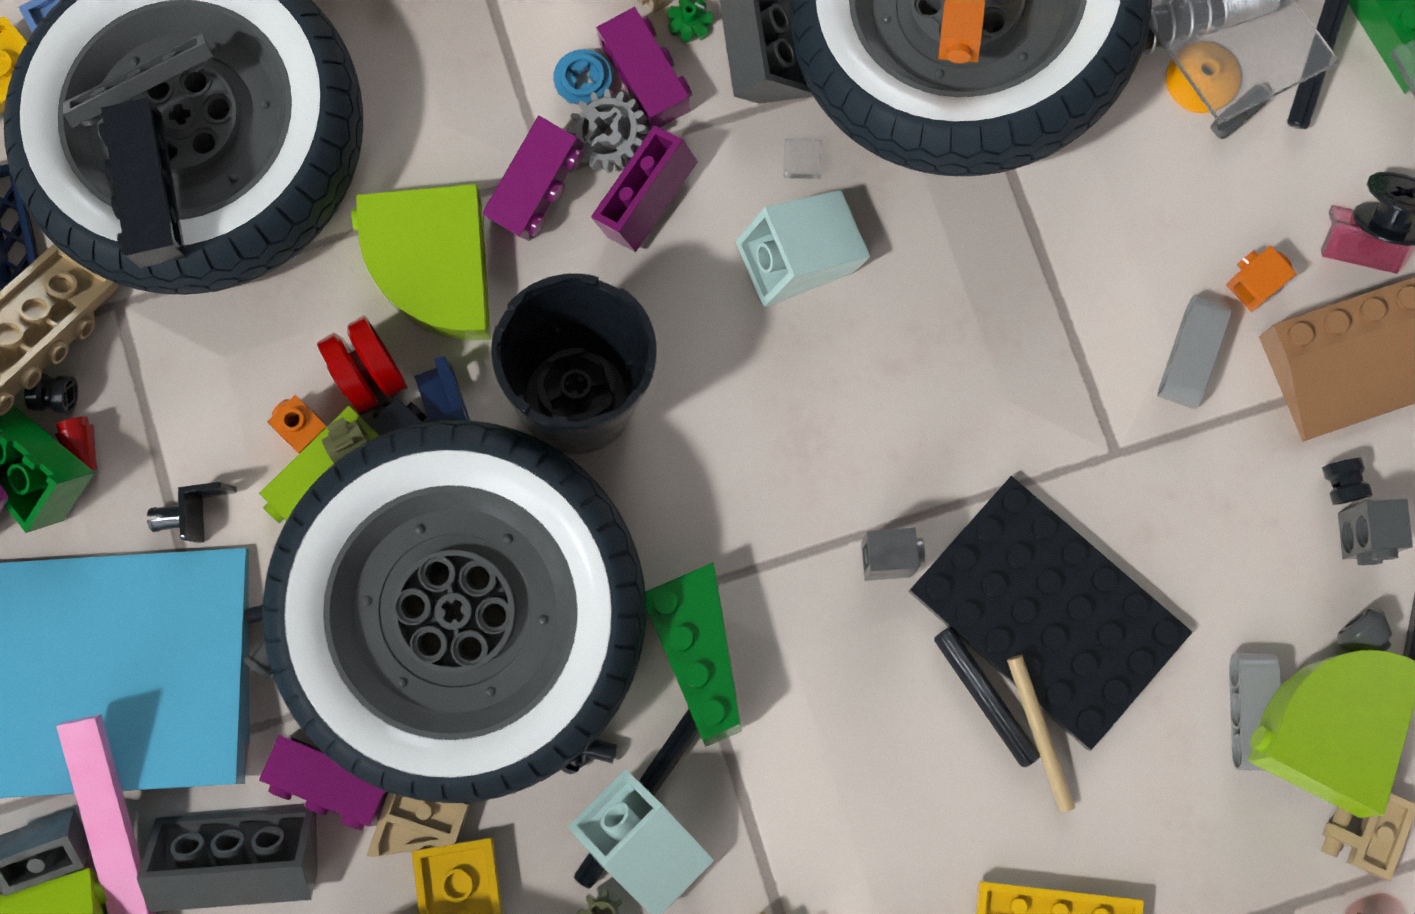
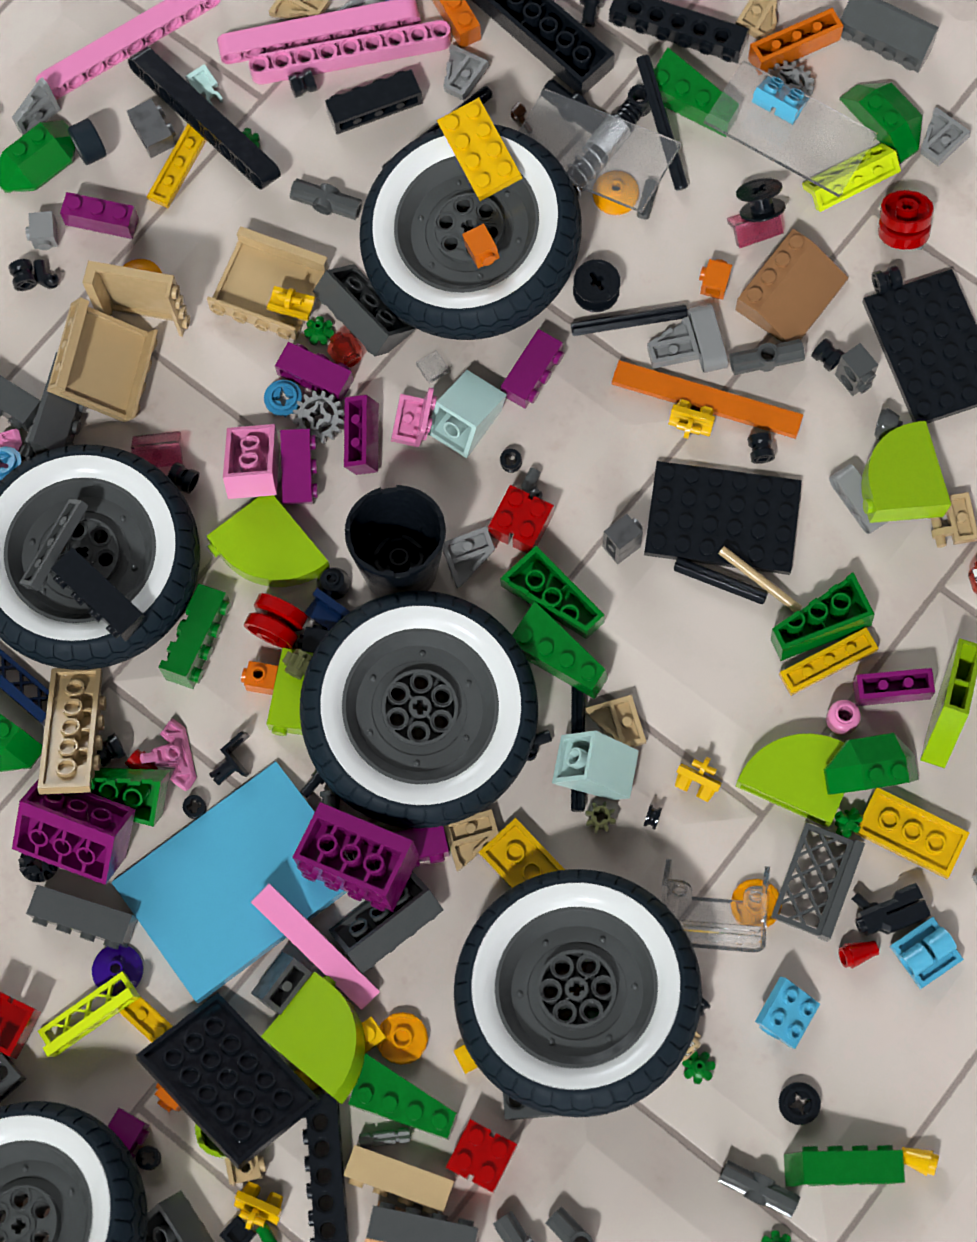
camera: 35 degrees left, 5 degrees down
none -> clear pink panel [131,431,183,467]
none -> bright pink piece [140,719,197,791]
none -> green wedge [158,583,231,689]
none -> black wheel [168,462,200,494]
none -> black bush [182,795,207,819]
none -> bright pink brick [223,424,280,499]
none -> magenta brick [293,802,420,911]
none -> black cone [316,567,350,600]
none -> clear red head [327,332,363,368]
none -> bright pink bracket [391,387,437,448]
none -> light grey wing [443,526,495,588]
none -> red piece [488,485,554,553]
none -> black bush [500,449,522,473]
none -> green wedge [500,546,605,639]
none -> magenta brick [501,329,564,409]
none -> dark grey arm [521,468,542,500]
none -> black axle [571,304,688,336]
none -> black piece [573,260,620,312]
none -> tan wing [585,695,646,748]
none -> orange tile [612,360,803,439]
none -> light grey wing [647,316,700,369]
none -> yellow hips [668,399,715,439]
none -> dark grey piece [729,339,805,375]
none -> black wheel [747,432,775,464]
none -> green wedge [771,572,875,661]

